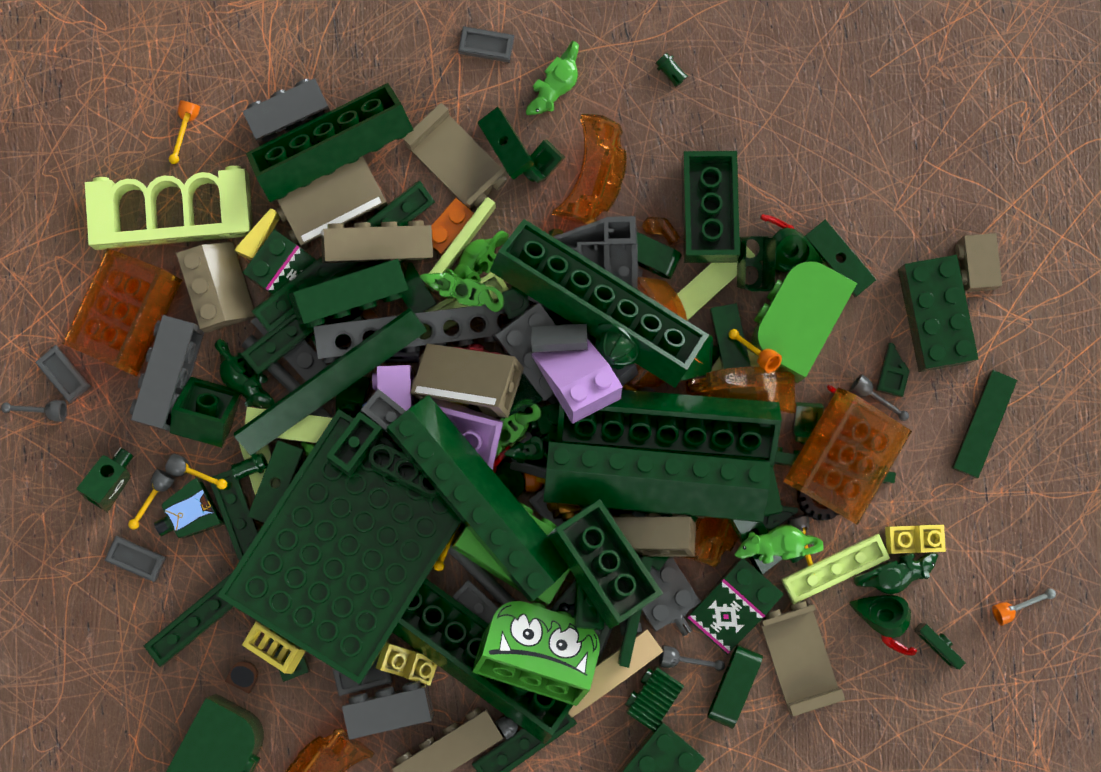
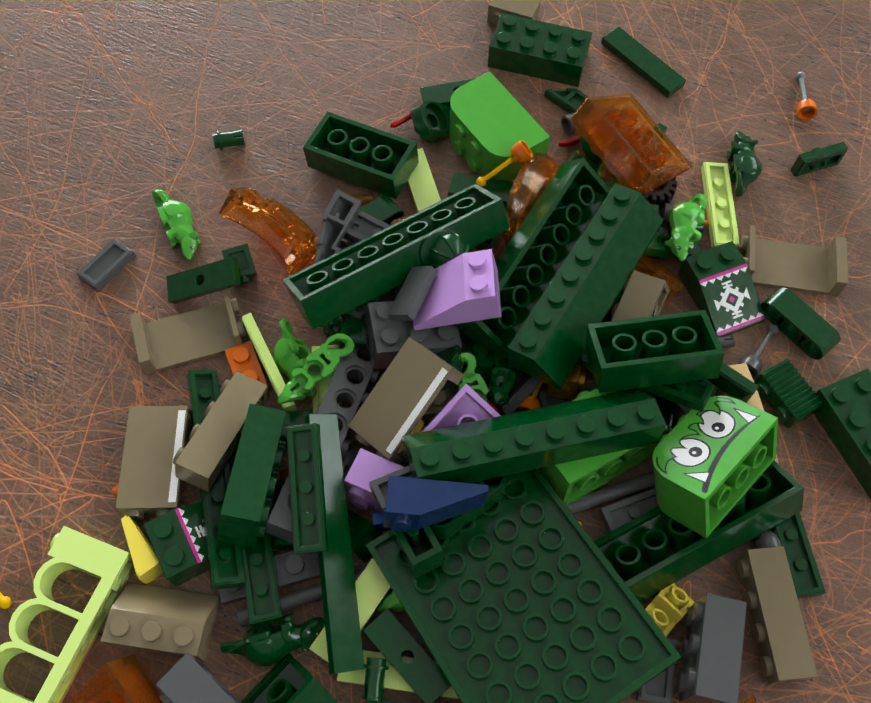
camera: 60 degrees left, 20 degrees down
dark grey brick [242,78,330,146] -> none
dark green brick [246,83,414,202] -> none
dark green piece [737,236,776,291] -> none
dark green piece [849,595,917,656] -> none
light yellow slope [885,525,946,554] -> none
none -> dark green tile [286,423,328,555]
none -> dark blue slope [383,476,488,532]

